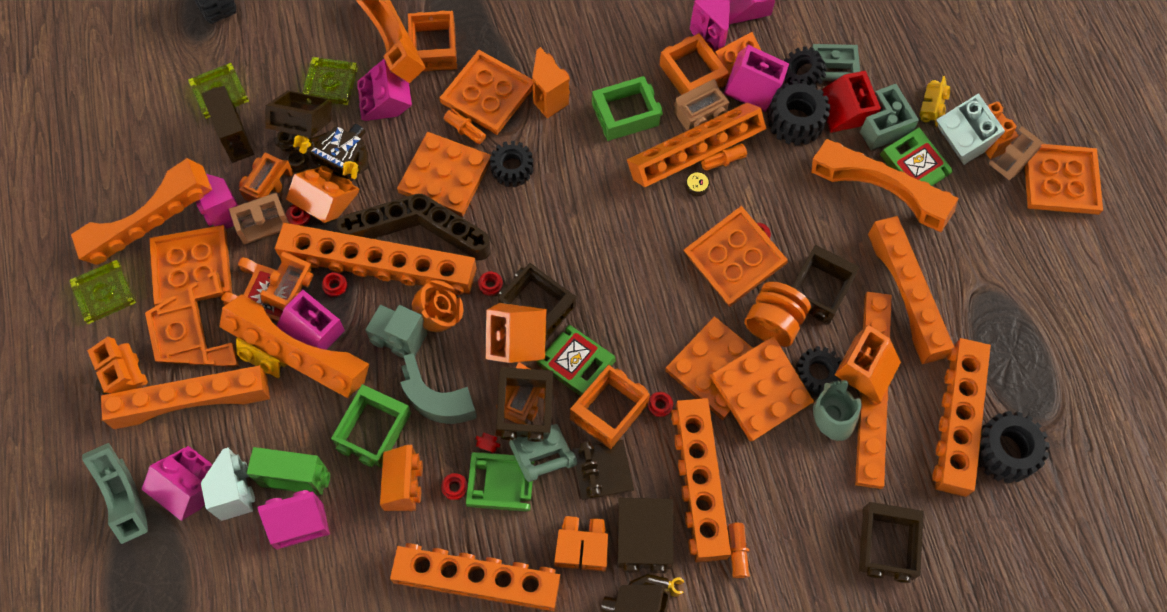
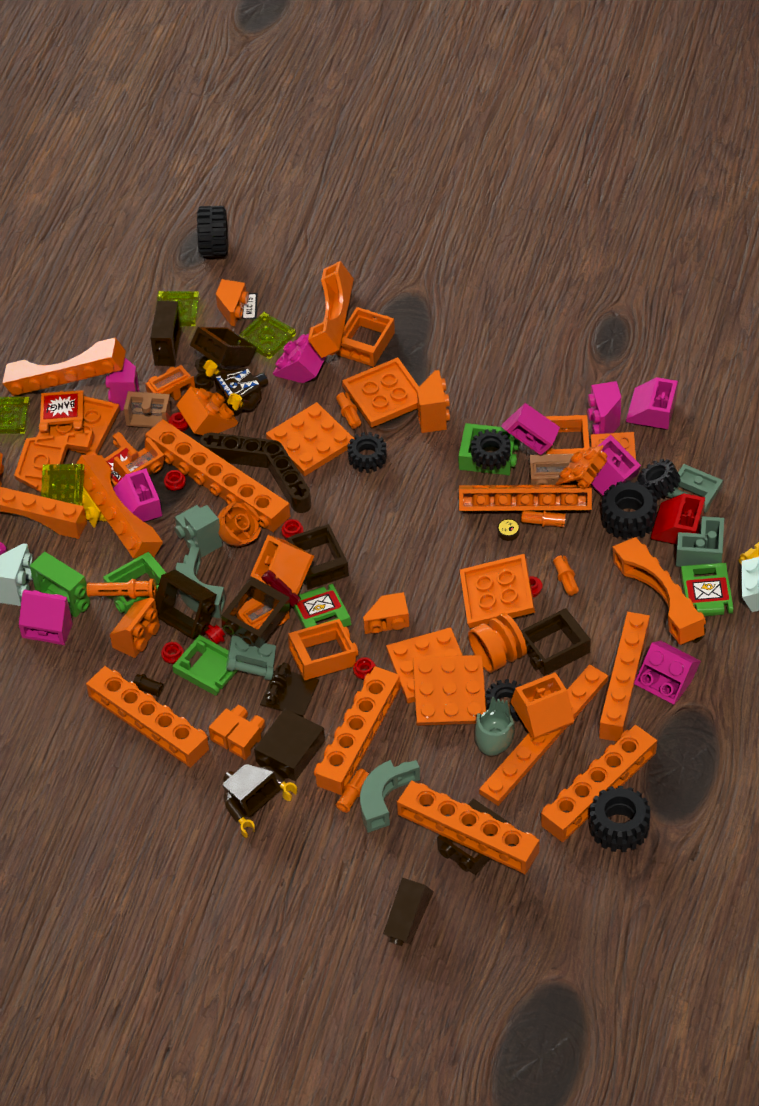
camera: 35 degrees right, 15 degrees down
none -> flag [39,390,84,437]
none -> clear neon green tile [41,464,84,506]
none -> orange pin [86,578,157,599]
none -> dark brown pin [133,674,164,697]
none -> dark brown window [155,569,217,639]
none -> orange slope [216,279,249,326]
none -> sticker [241,293,258,320]
none -> dark red axle [261,570,300,606]
none -> sand green arch [360,760,420,833]
none -> orange slope [363,592,409,634]
none -> orange brick [397,780,540,875]
none -> black tyre [471,429,511,470]
none -> dark pink slope [501,403,560,455]
none -> orange axle [553,555,579,596]
none -> orange hinge [556,445,607,489]
none -> dark pink slope [635,641,701,704]

